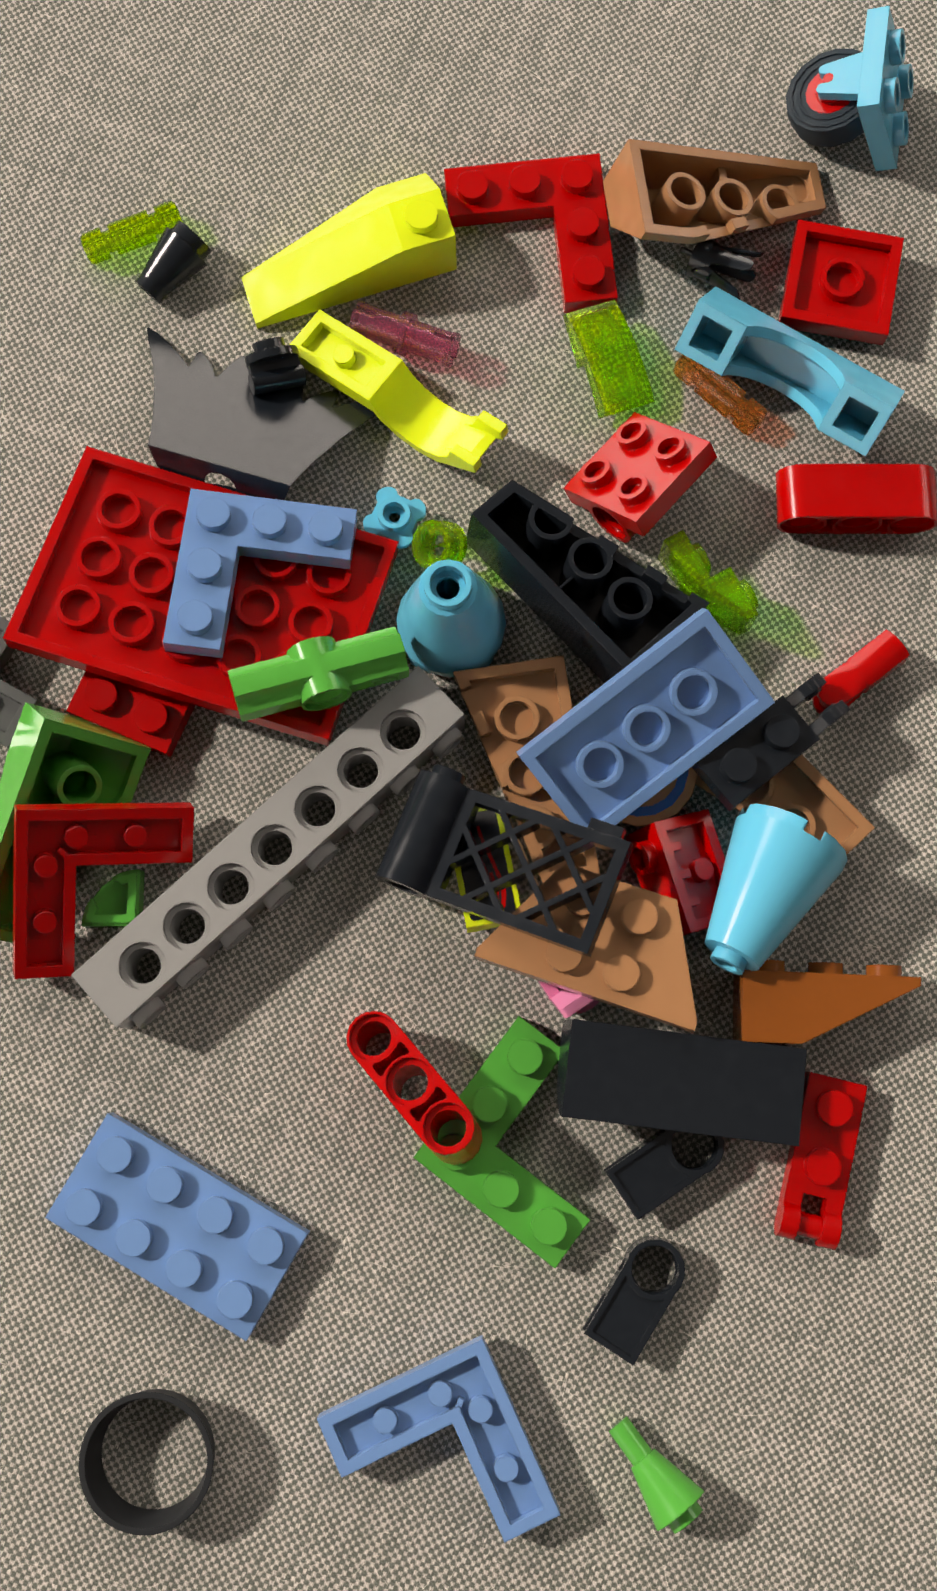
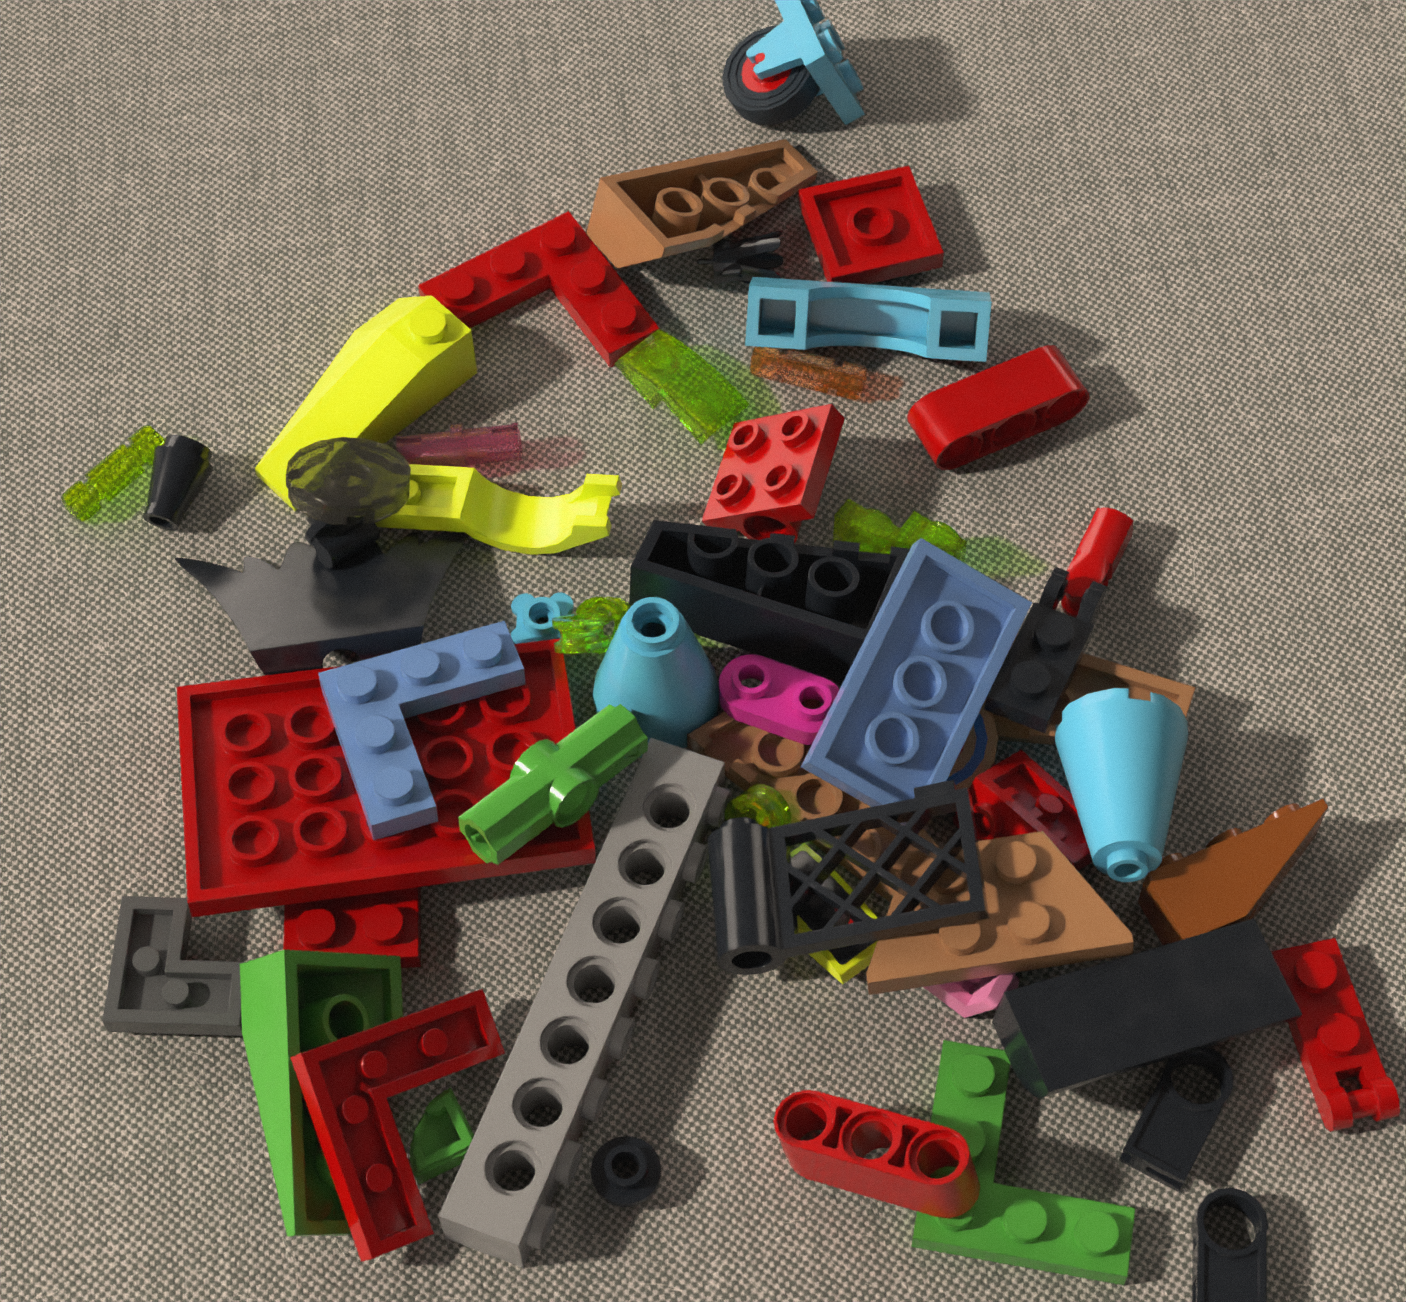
camera: 30 degrees left, 20 degrees down
none -> clear smoke tile [286,437,411,525]
none -> clear neon green bush [552,612,611,654]
none -> black plate [591,1136,661,1207]
none -> dark pink plate [719,654,839,745]
none -> clear neon green bush [725,784,792,828]

